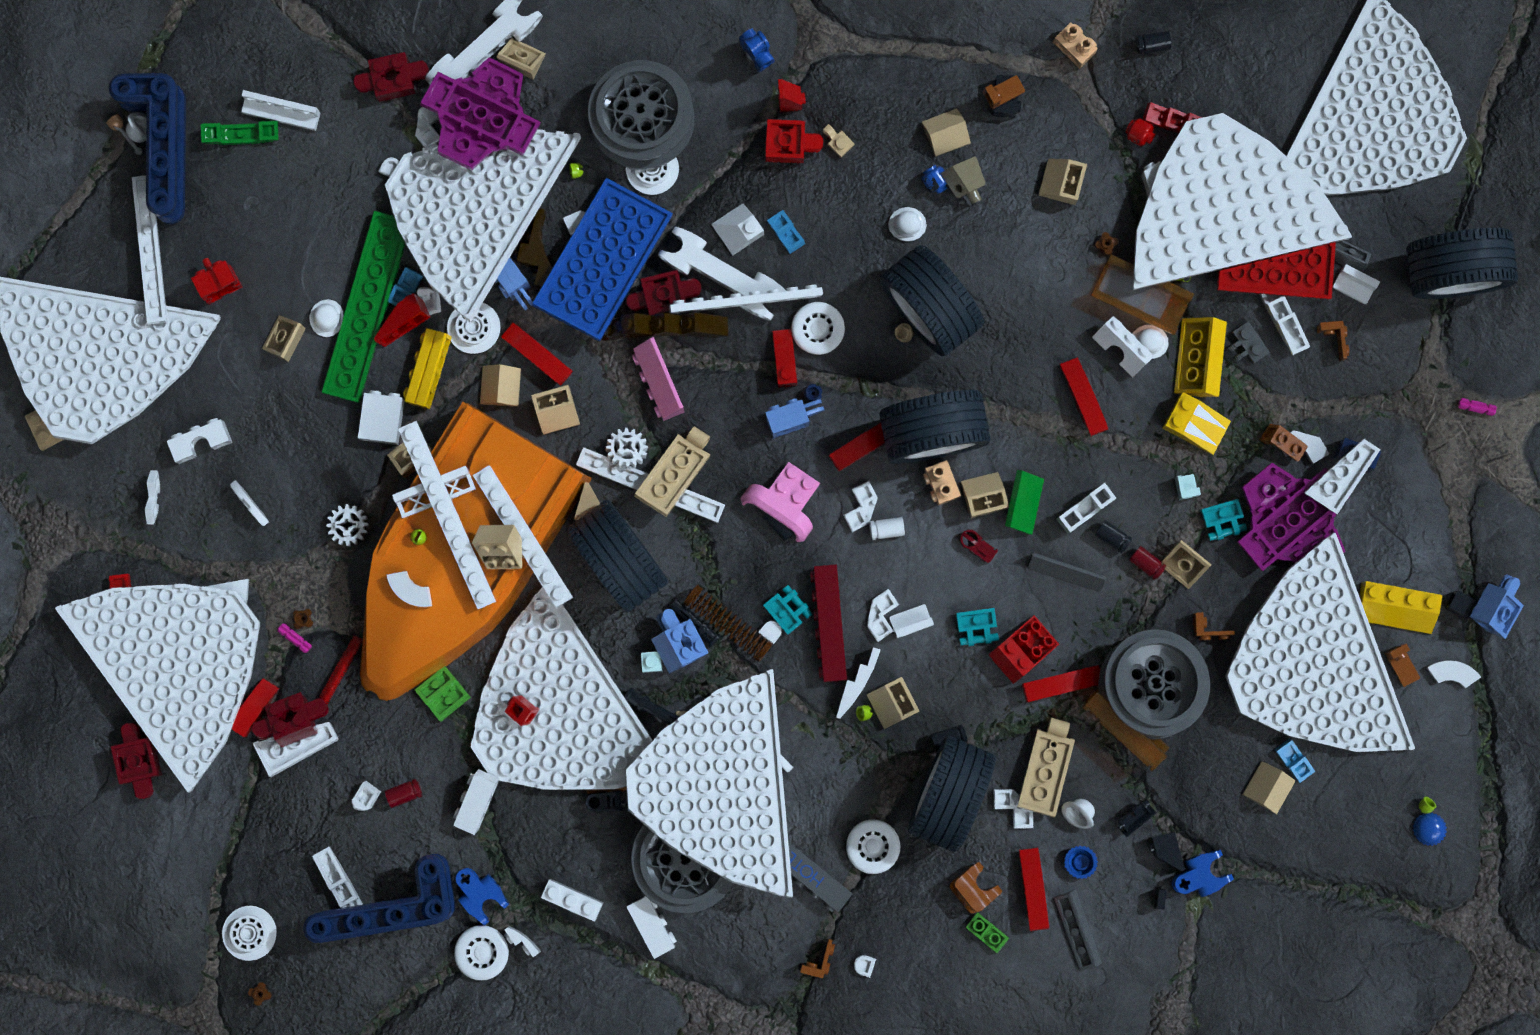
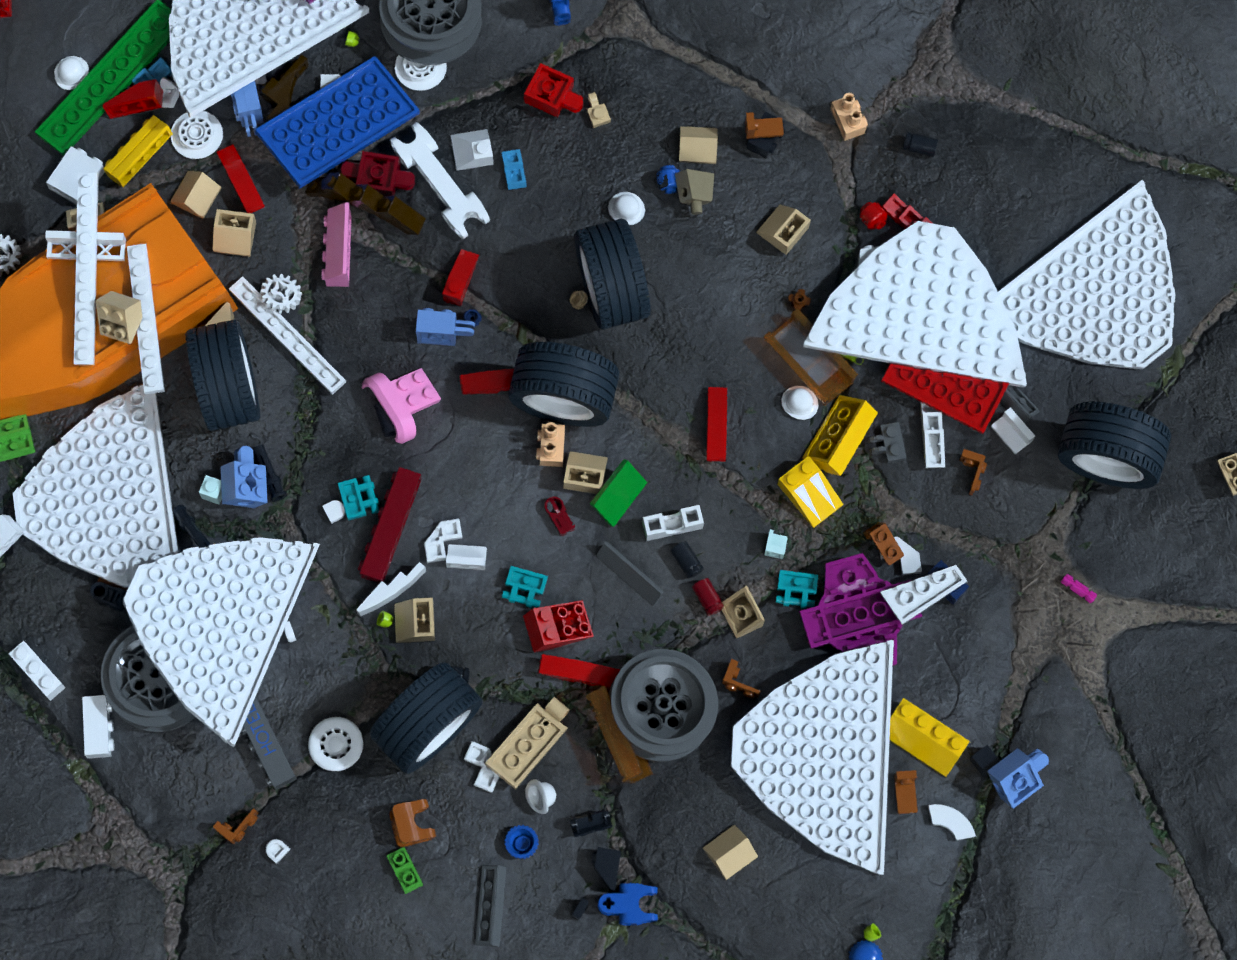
camera: 20 degrees right, 10 degrees down
tan slope [262,315,306,362] -> none
white tile [387,571,432,607] -> none
lime hinge [410,529,427,545] -> none
red brick [504,695,540,726] -> none
tan hinge [634,426,710,517] -> none
white plate [669,285,823,314] -> none
reddish brown piece [683,584,773,662] -> none
red slope [778,79,806,112] -> none
white wheel [791,302,845,355] -> none
white tile [843,481,878,532] -> none
white piece [869,517,905,540] -> none
red slope [1019,848,1049,931] -> none
white arch [1092,316,1154,377] -> none
dark azure slope [1274,738,1315,783] -> none

